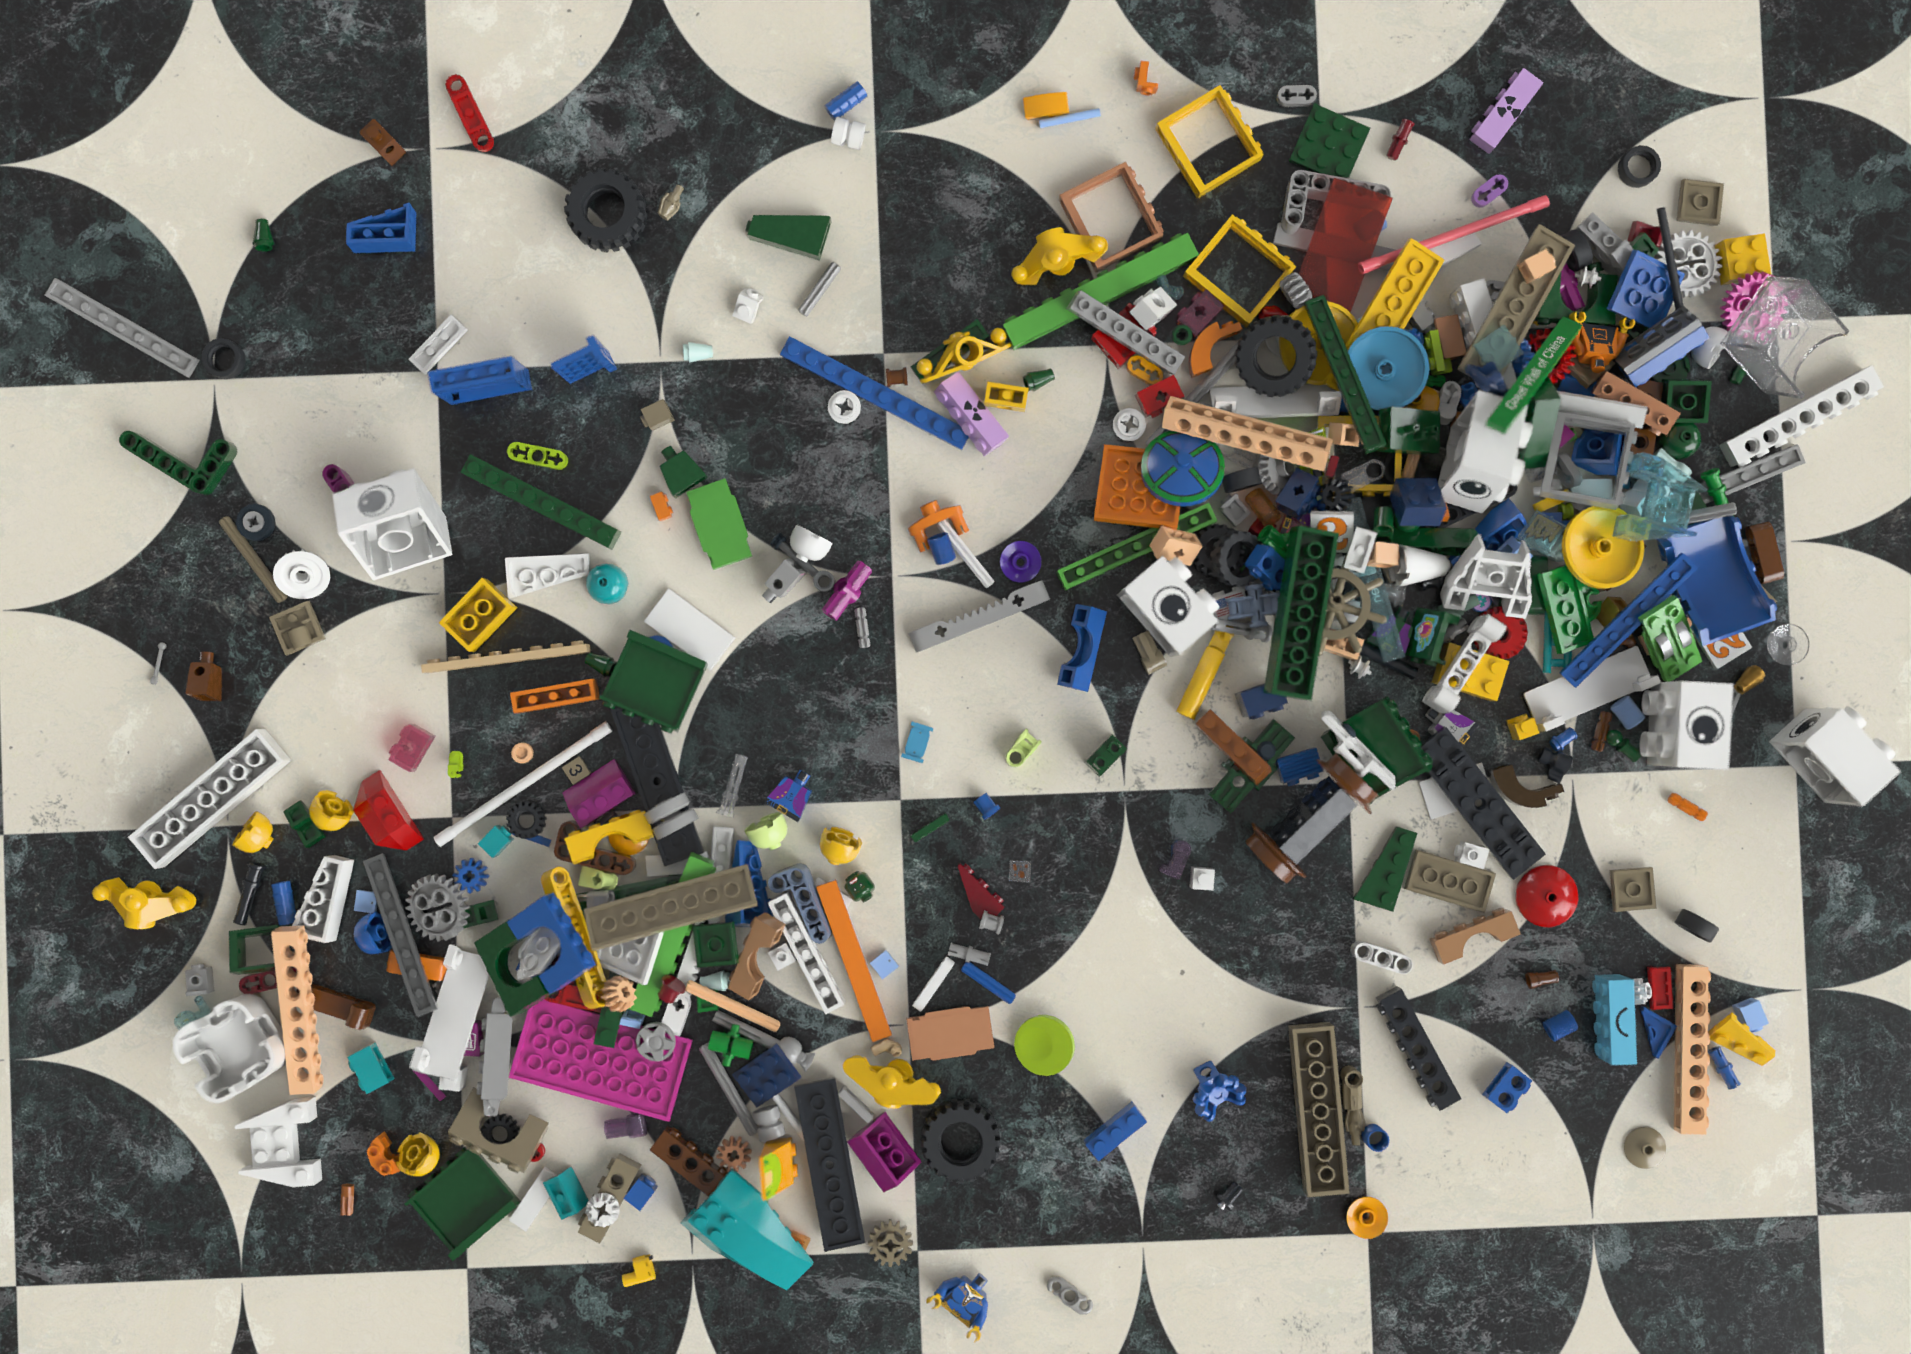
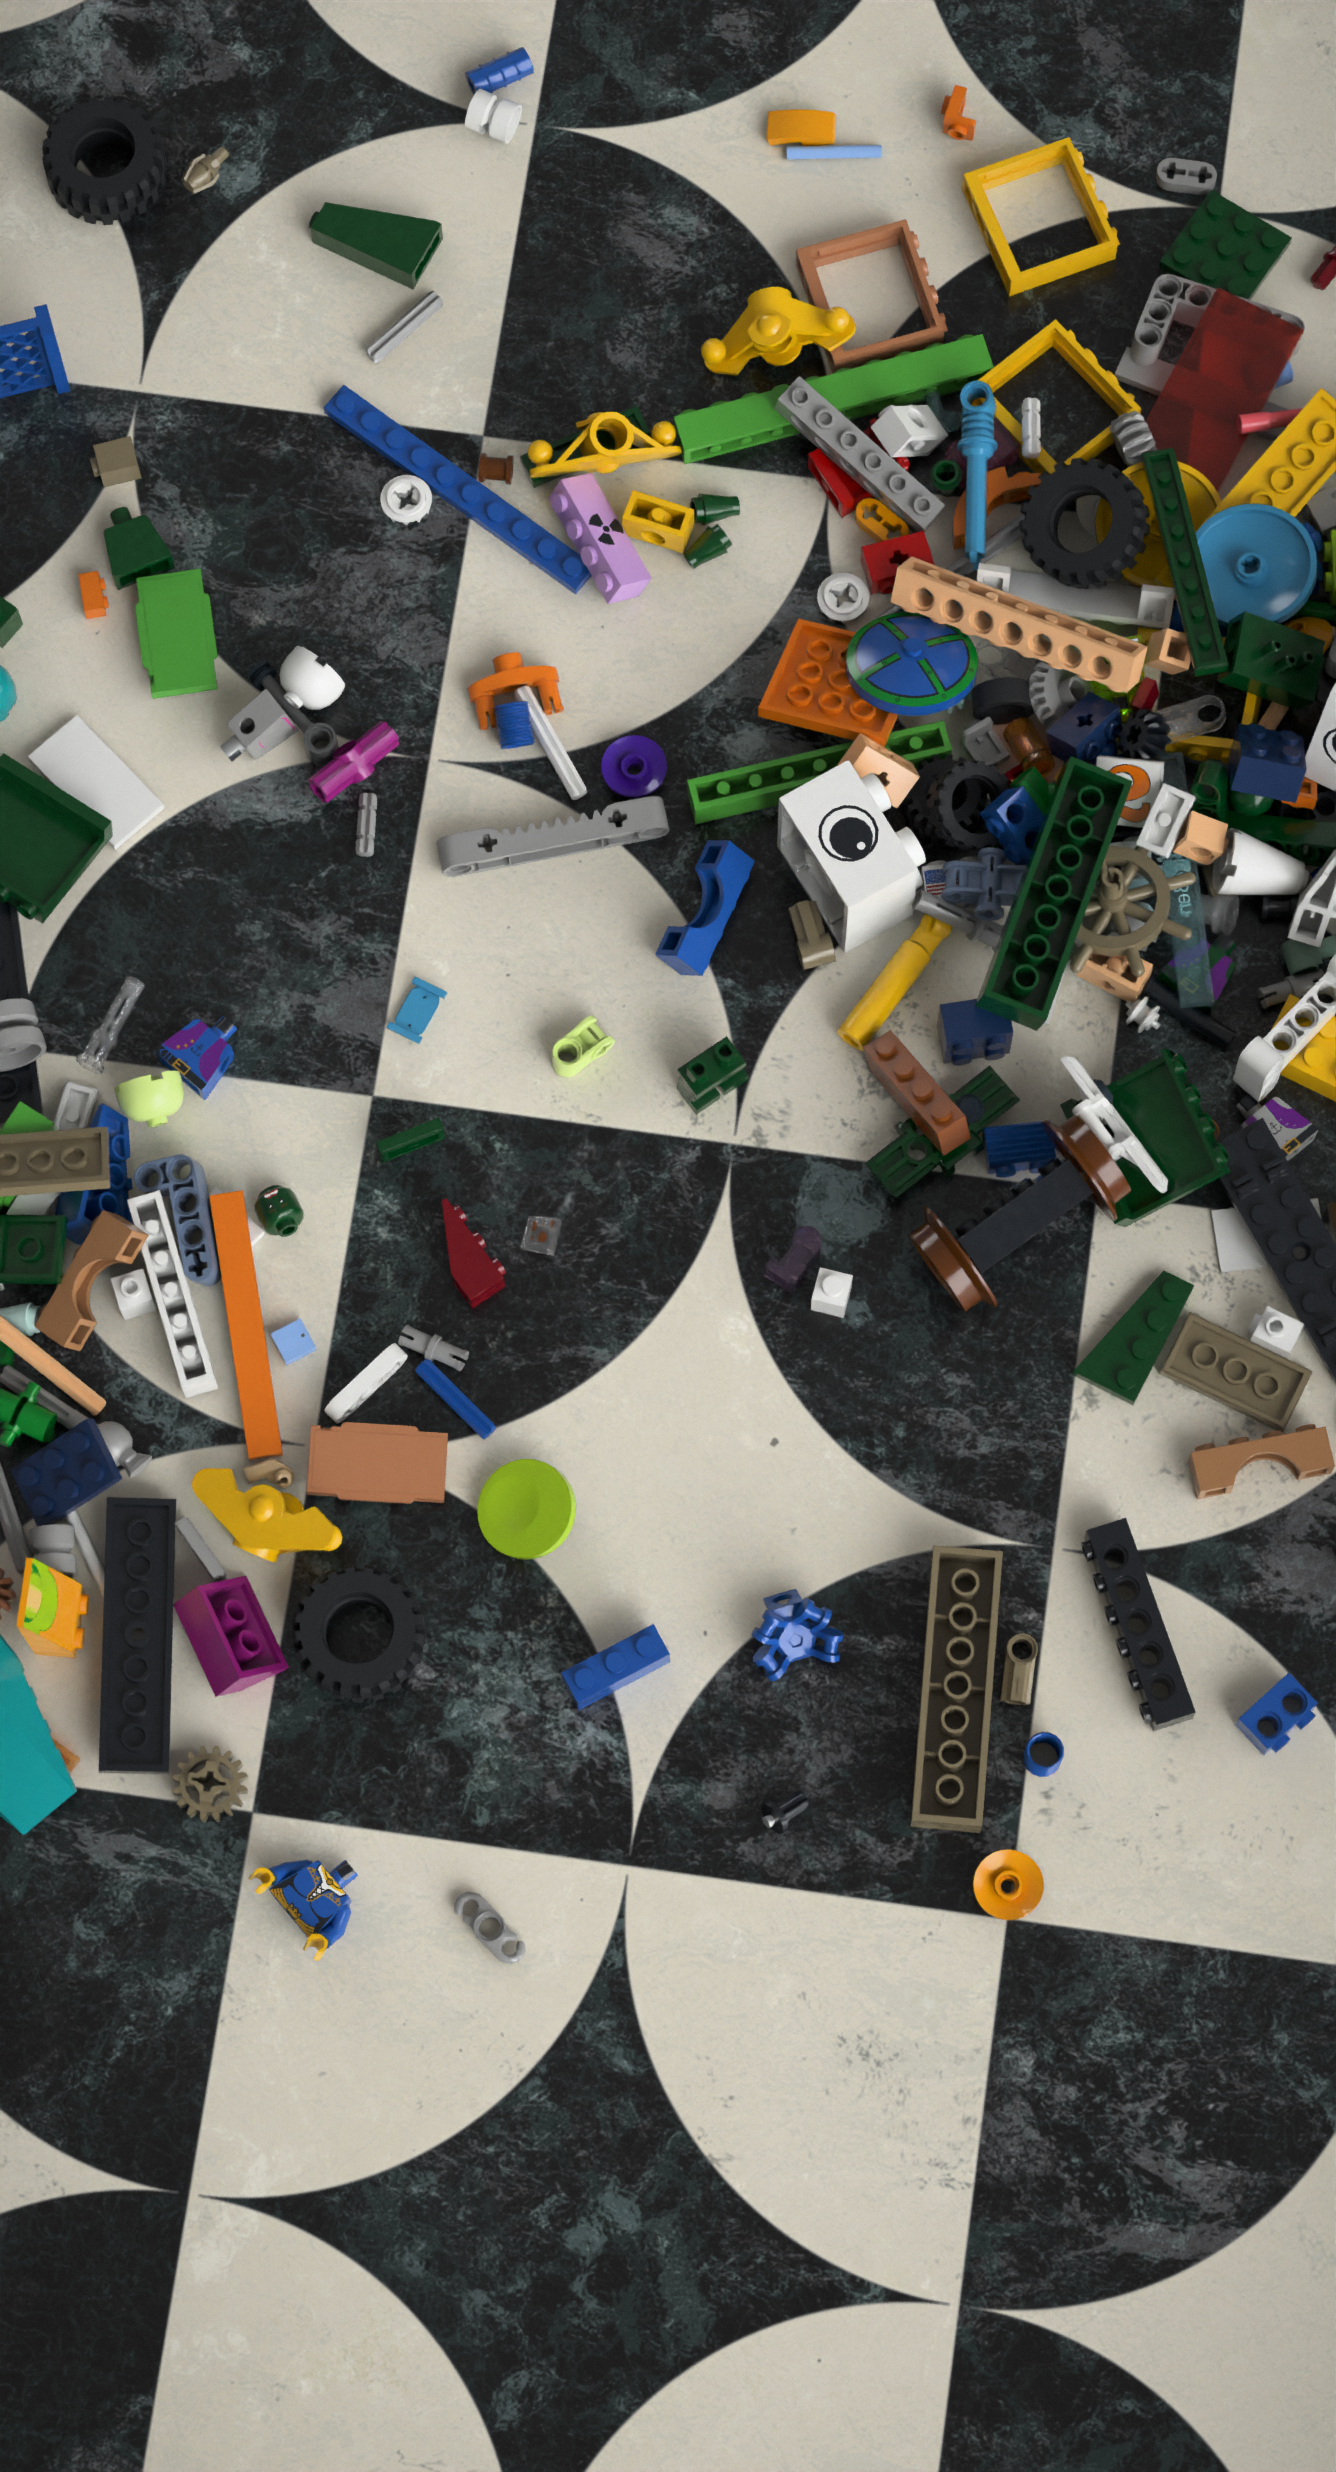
camera: 15 degrees right, 15 degrees down
light aqua cone [683,342,713,363] -> none
white bracket [732,288,764,324] -> none
yellow cylinder [819,827,862,865] -> none
blue bush [973,793,1000,820] -> none
light grey bush [979,911,1004,934] -> none
dark tan piece [1345,1109,1365,1145] -> none
white beam [1350,941,1413,974] -> none
dark green panel [1405,607,1460,667] -> none
none -> dark green cone [683,524,732,569]
none -> dark azure piece [957,380,998,570]
none -> white axle [1022,397,1041,459]

